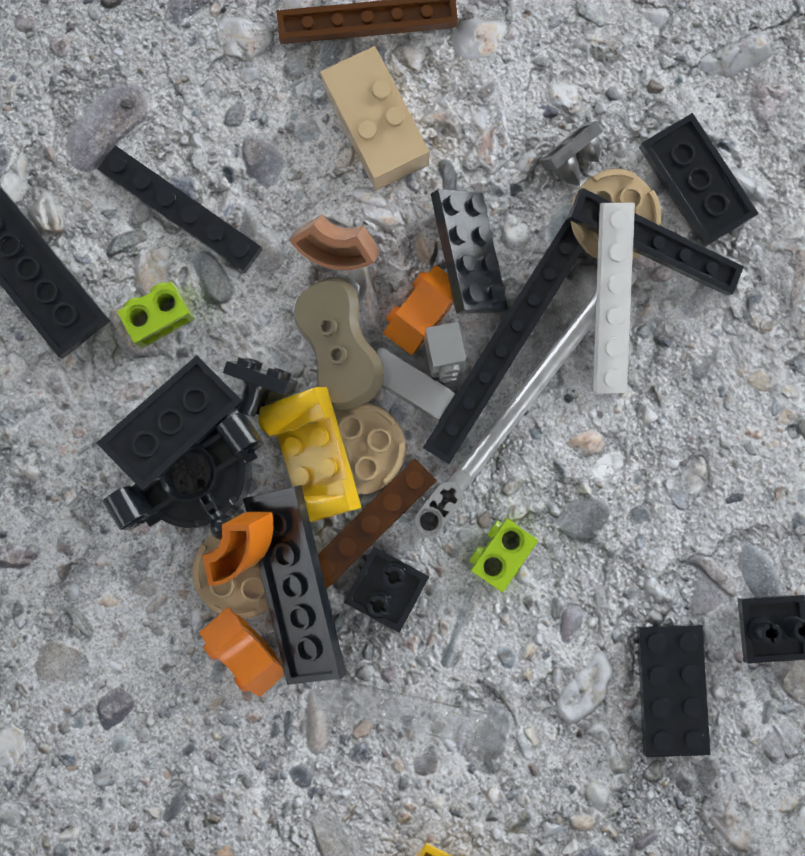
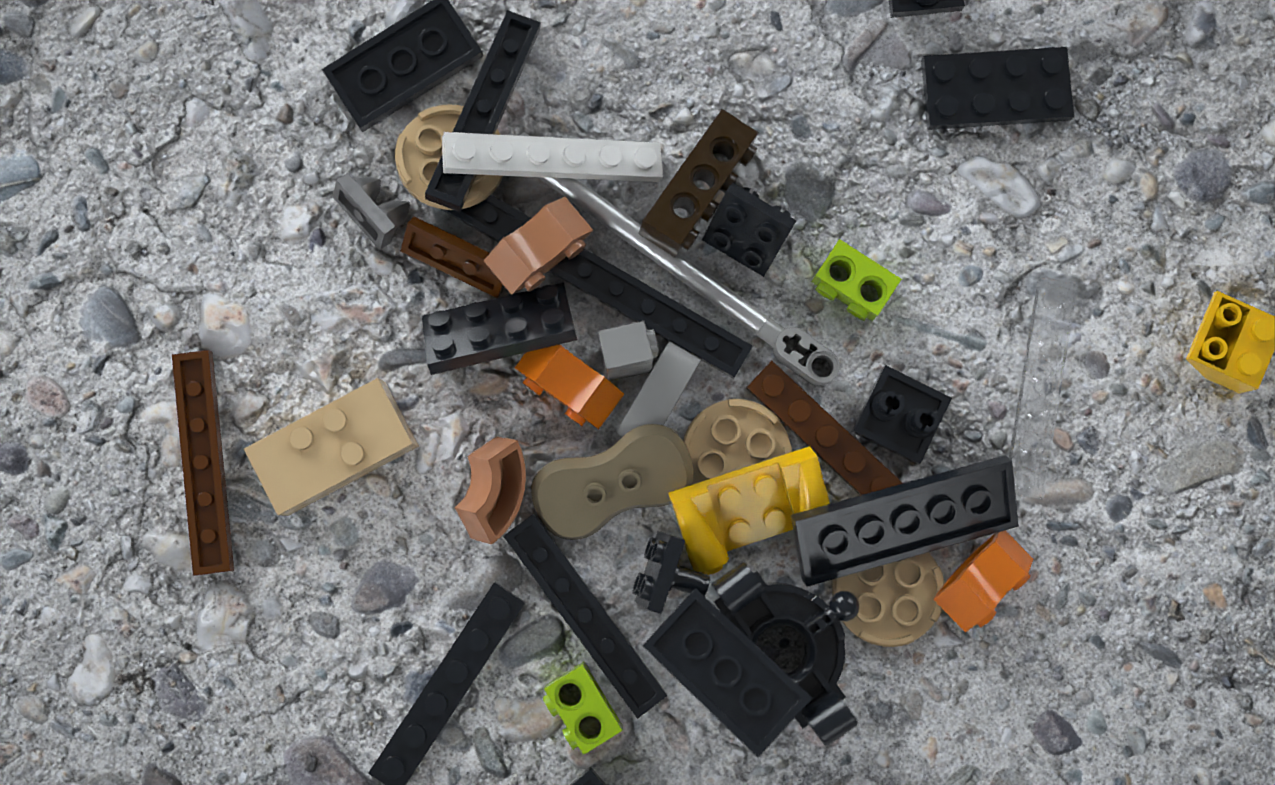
camera: 95 degrees left, 0 degrees up
orange brick [202,512,274,586] -> none
none -> reddish brown plate [400,216,505,298]
none -> nougat brick [484,197,593,295]
none -> black plate [503,514,668,719]
none -> dark brown brick [638,109,759,258]
none -> black plate [702,183,796,277]

